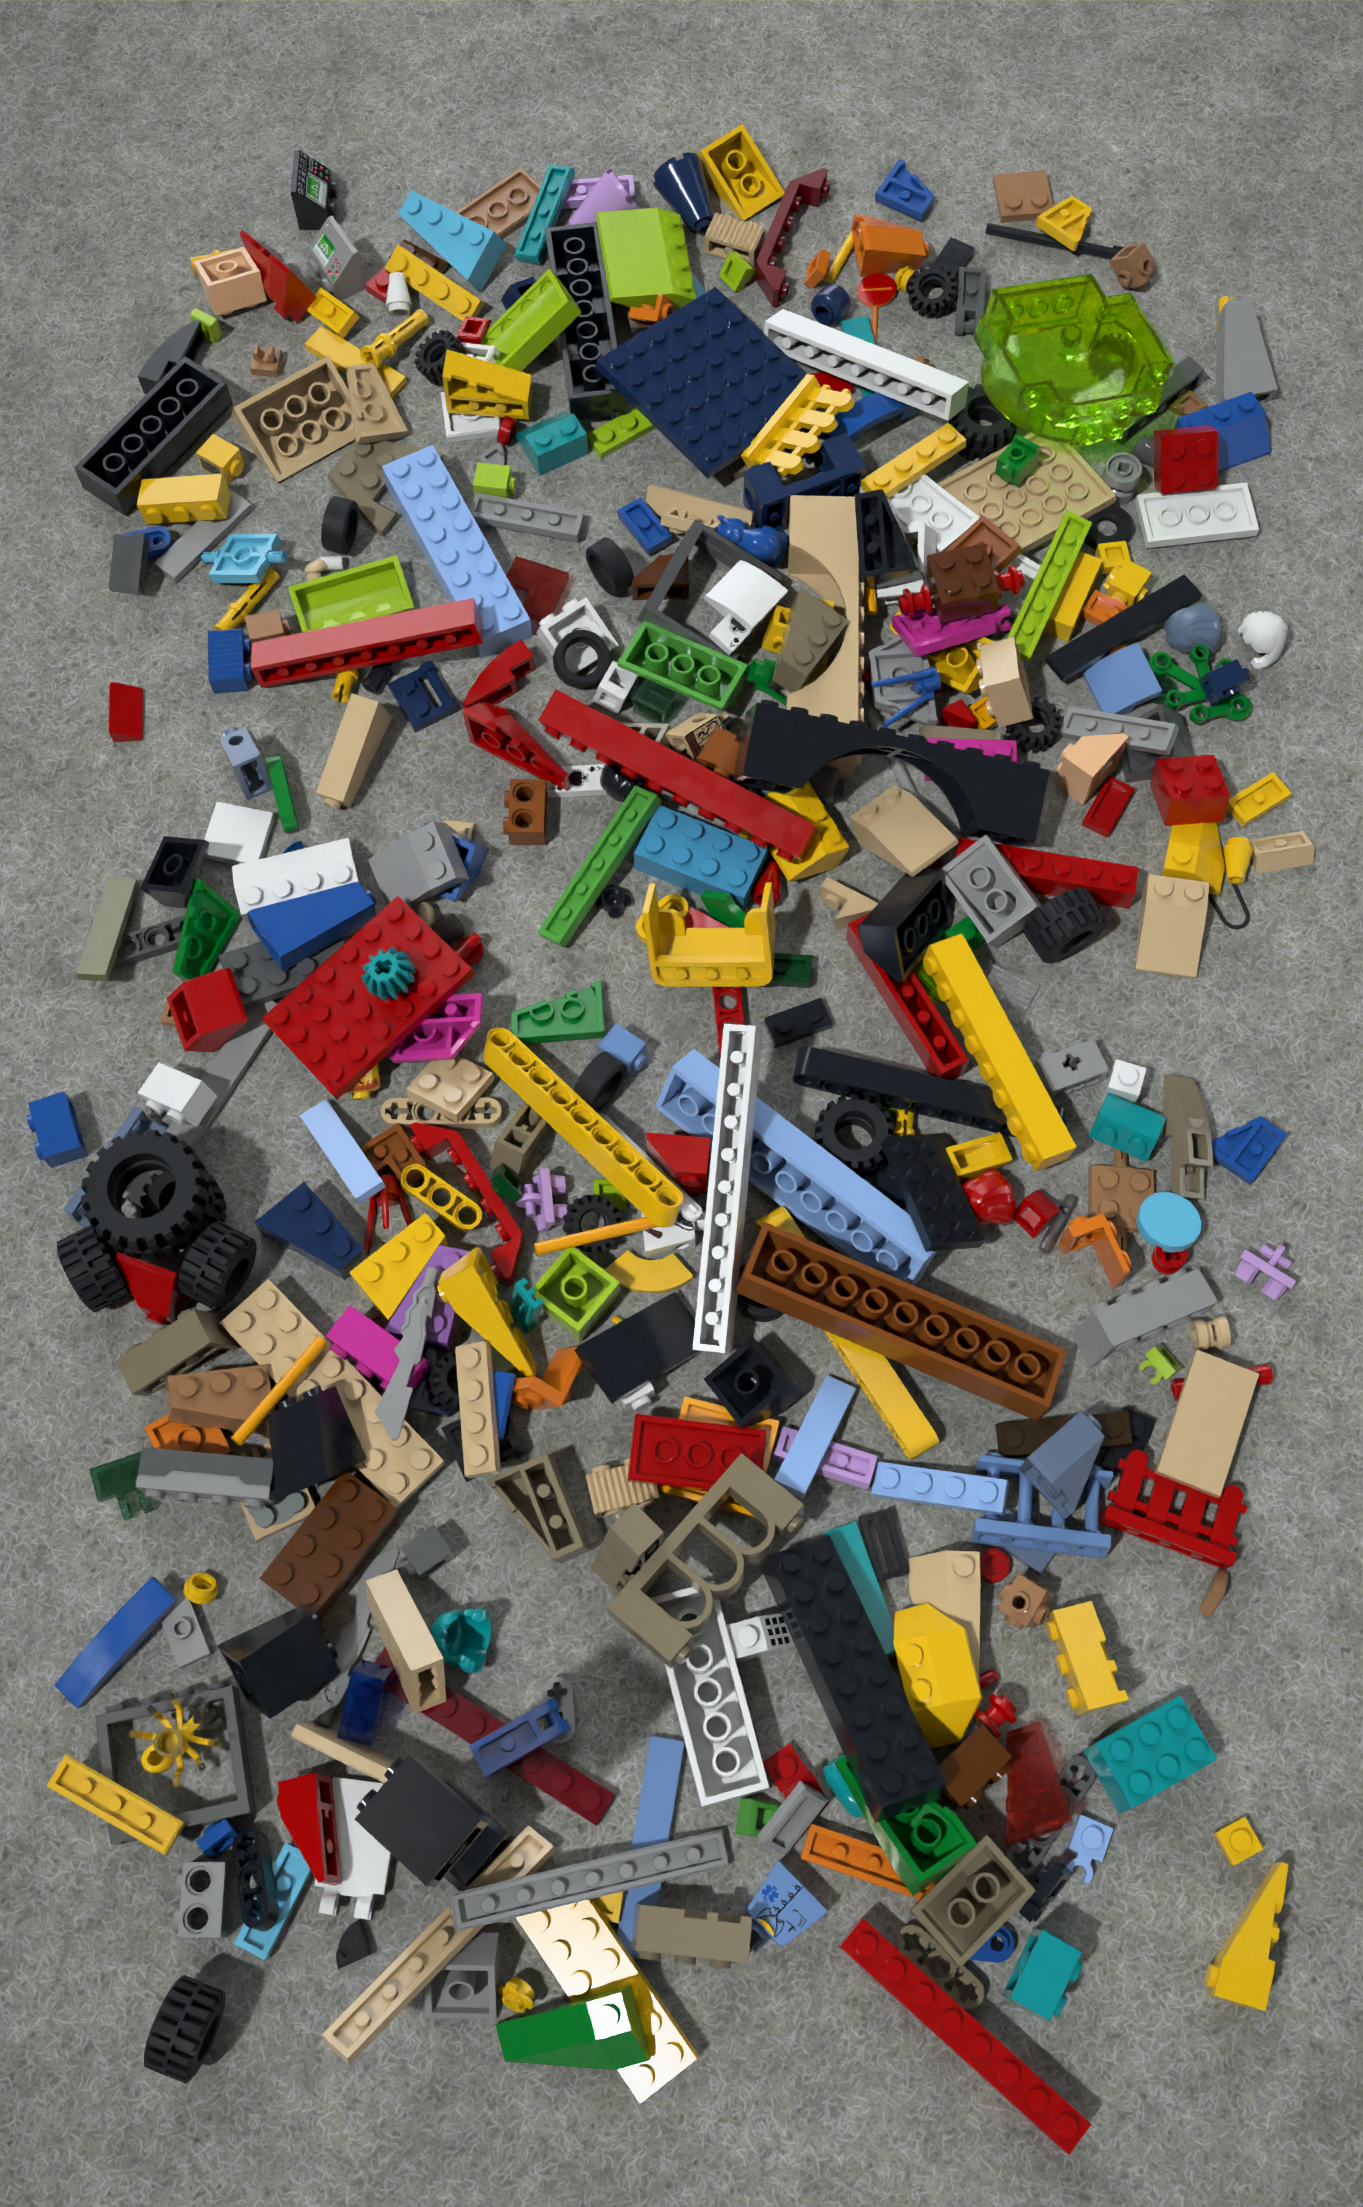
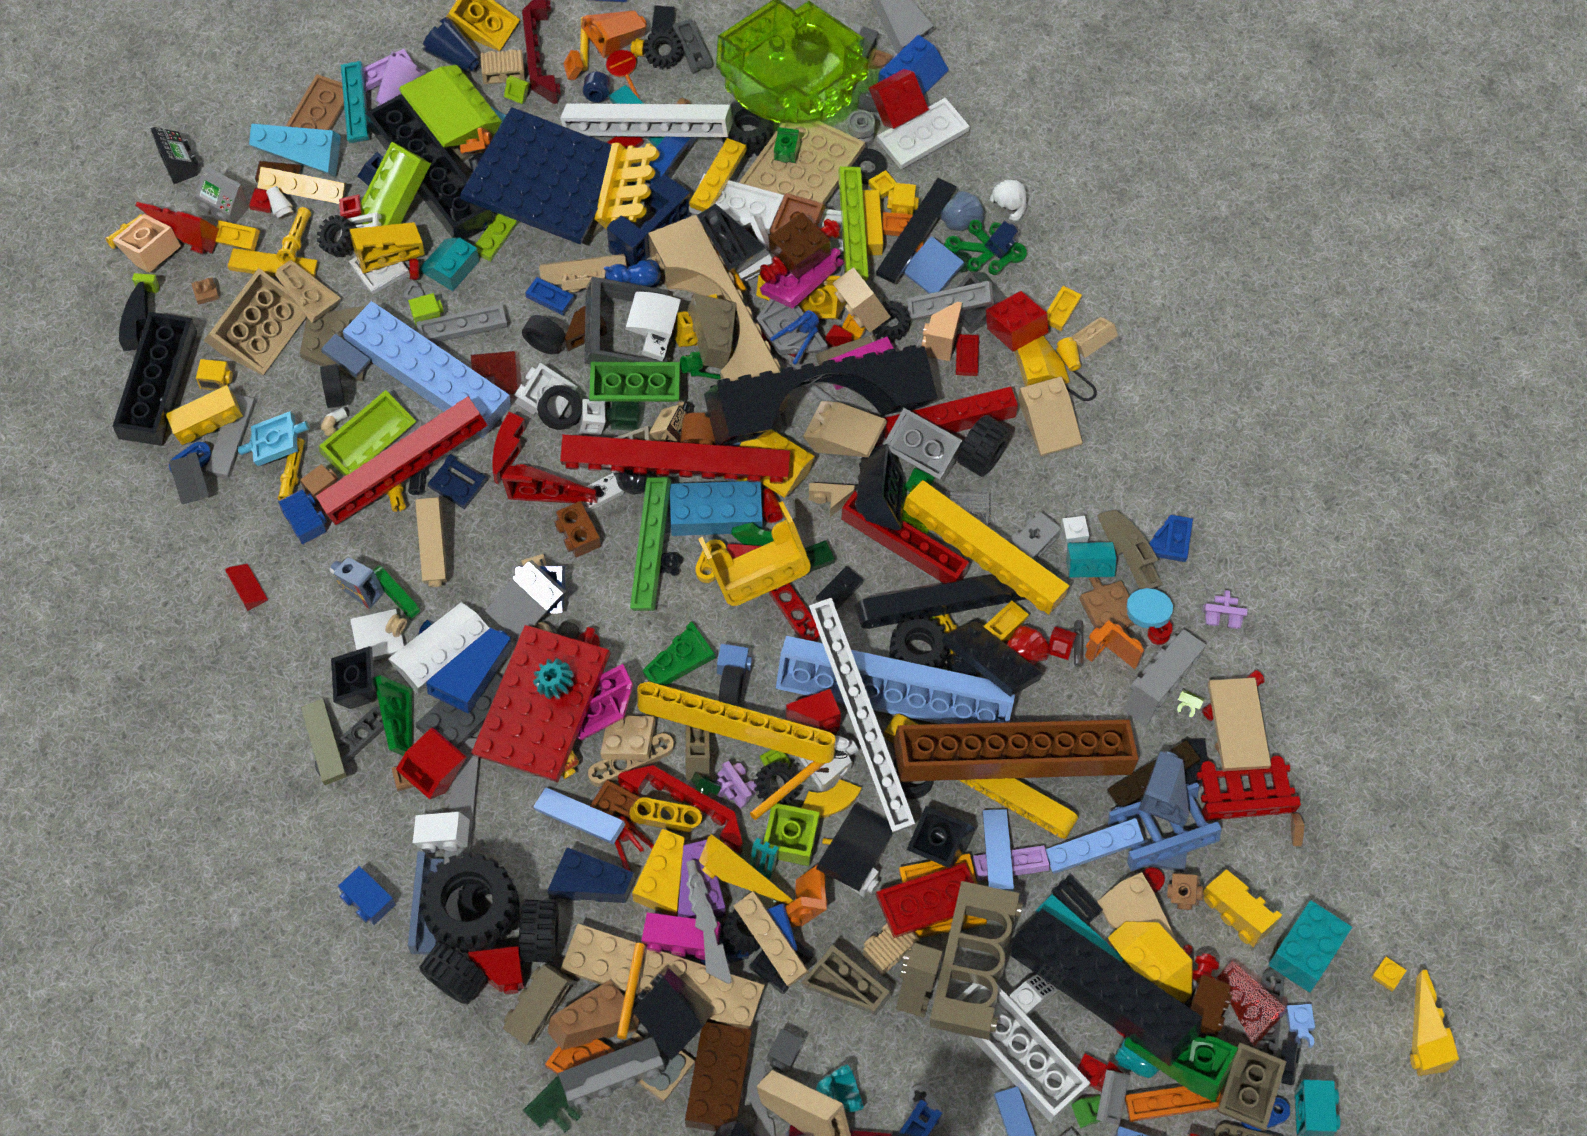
camera: 30 degrees left, 5 degrees down
tan wheel [1189,1316,1231,1351] -> none
none -> sand blue tile [321,333,370,377]
none -> tan bush [385,614,407,638]

